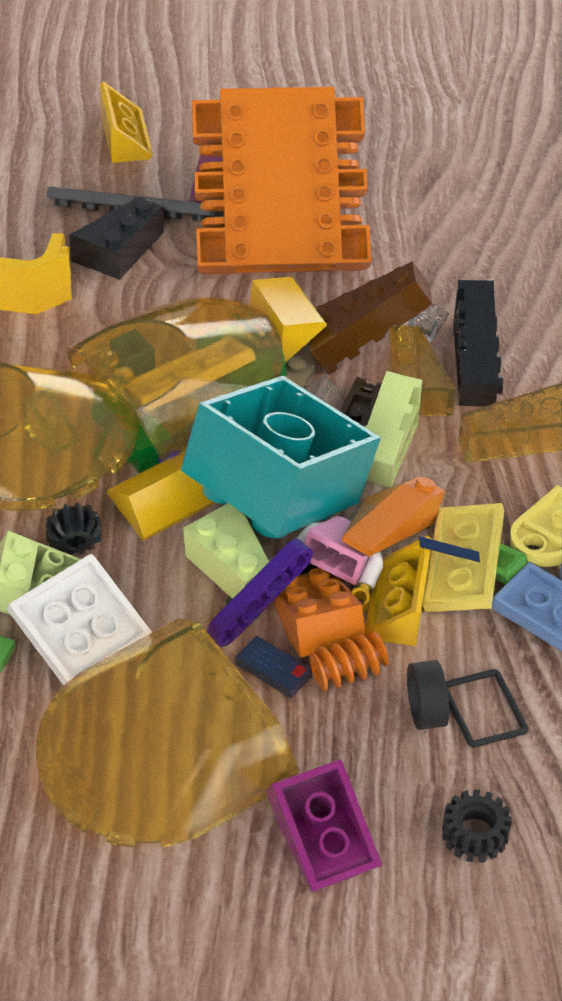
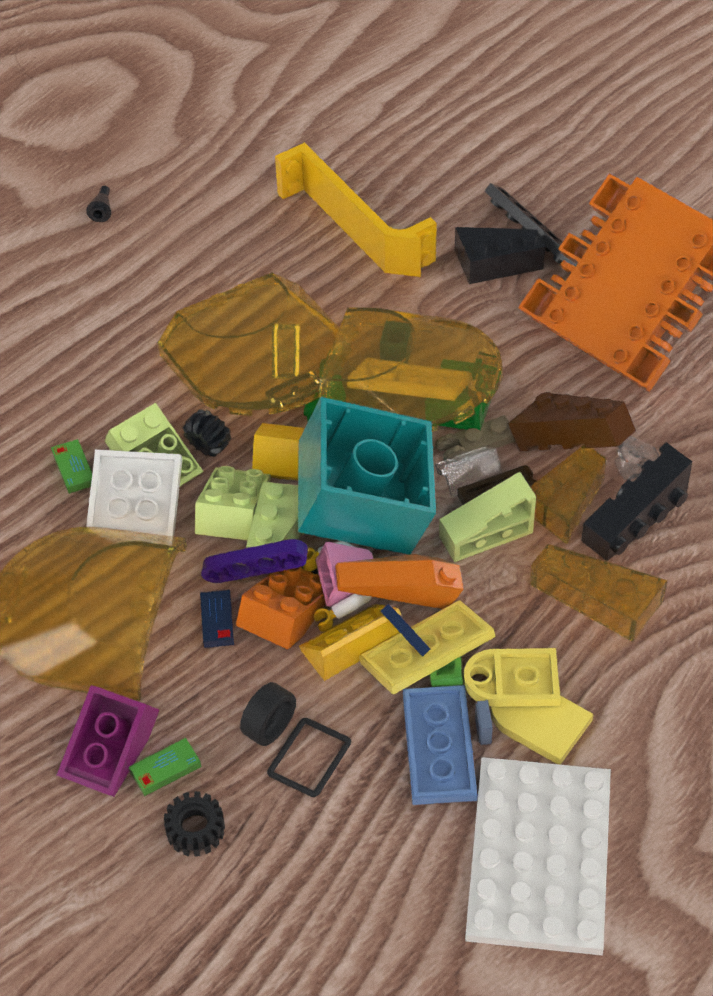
camera: 50 degrees right, 5 degrees up
yellow slope [99,81,154,163] -> none
yellow slope [248,277,327,363] -> none
orange piece [309,631,389,692] -> none
none -> bright green tile [129,738,201,796]
none -> yellowish green slope [195,466,271,540]

